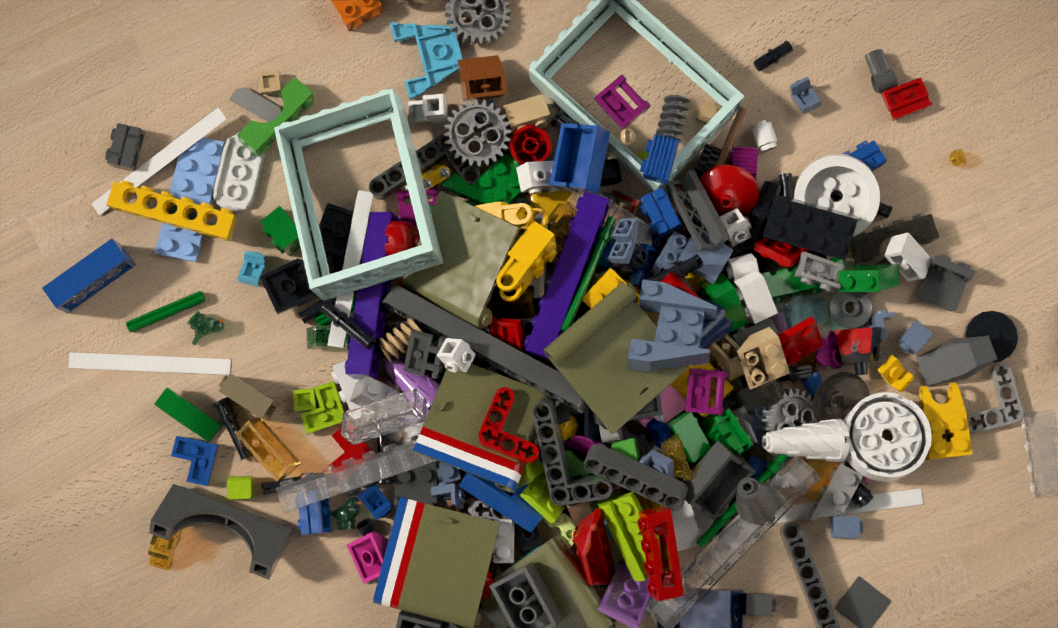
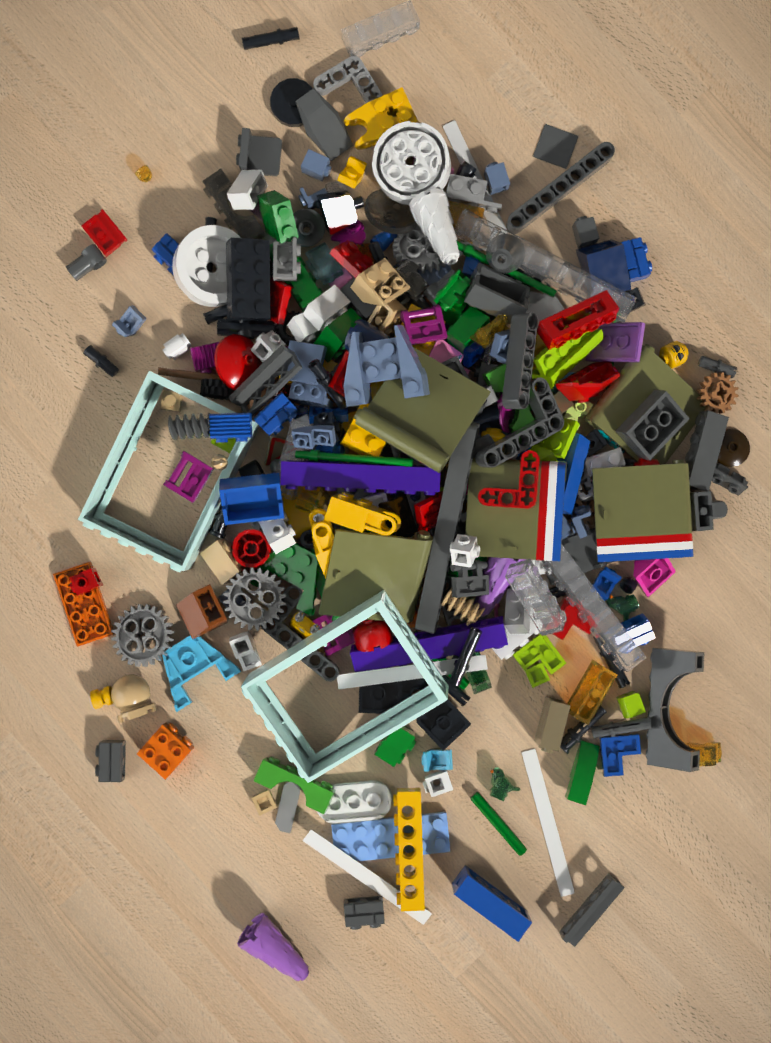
camera: 115 degrees left, 5 degrees up
none -> medium lavender cone [237,913,309,981]
none -> white brick [422,770,453,797]
none -> dark grey fence [559,873,625,947]
none -> dark grey pin [592,717,652,739]

